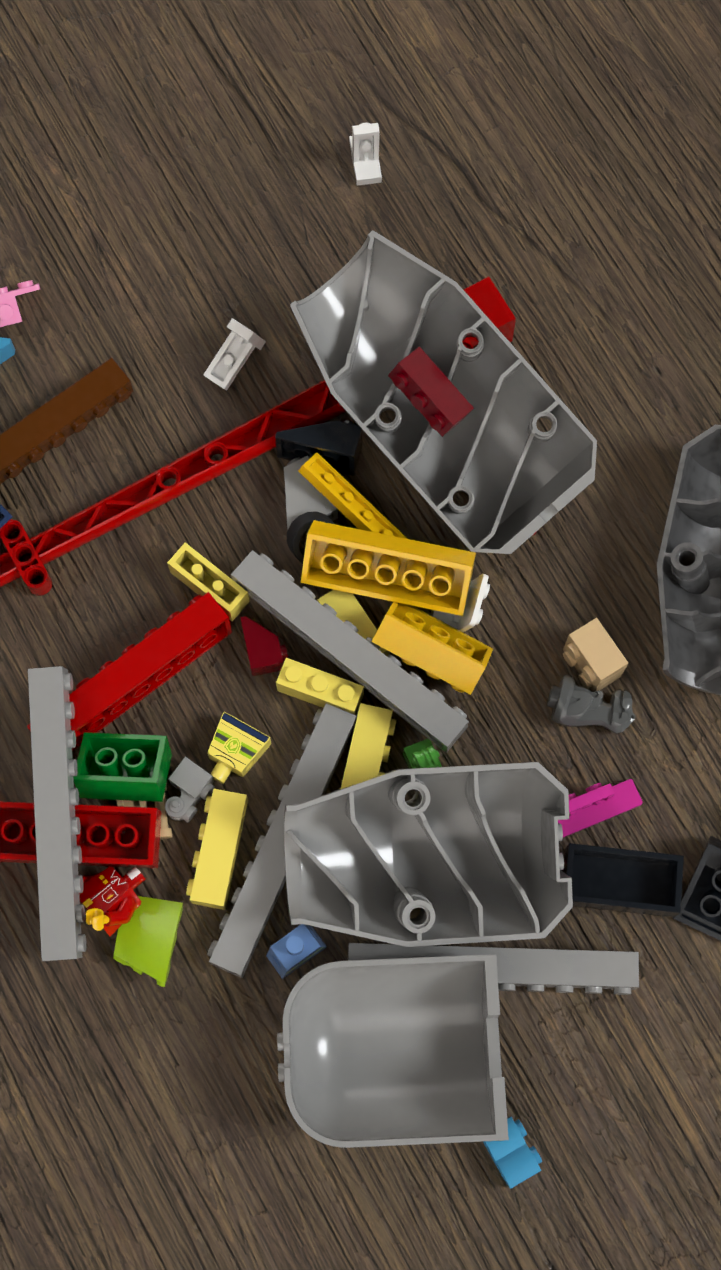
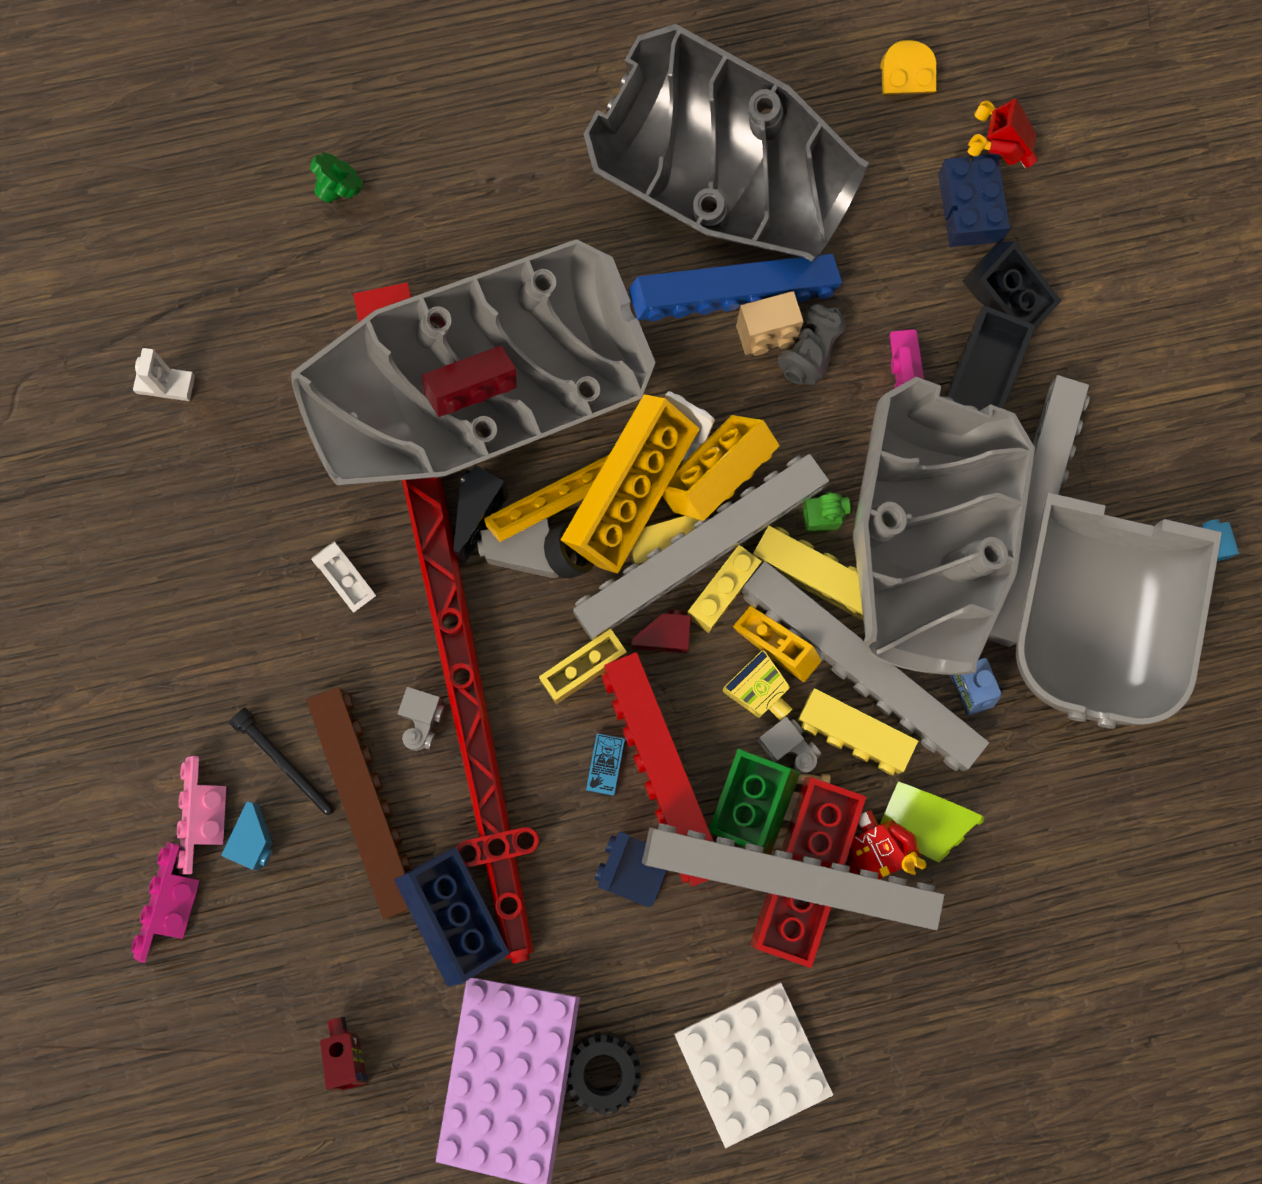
camera: 75 degrees left, 5 degrees up
none -> black piece [229,708,334,815]
none -> green plant [310,152,363,203]
none -> light grey brick [398,687,445,751]
none -> dark azure tile [586,734,625,796]
none -> dark blue bracket [594,831,667,907]
none -> blue brick [628,254,842,321]
none -> yellow slope [733,606,822,682]

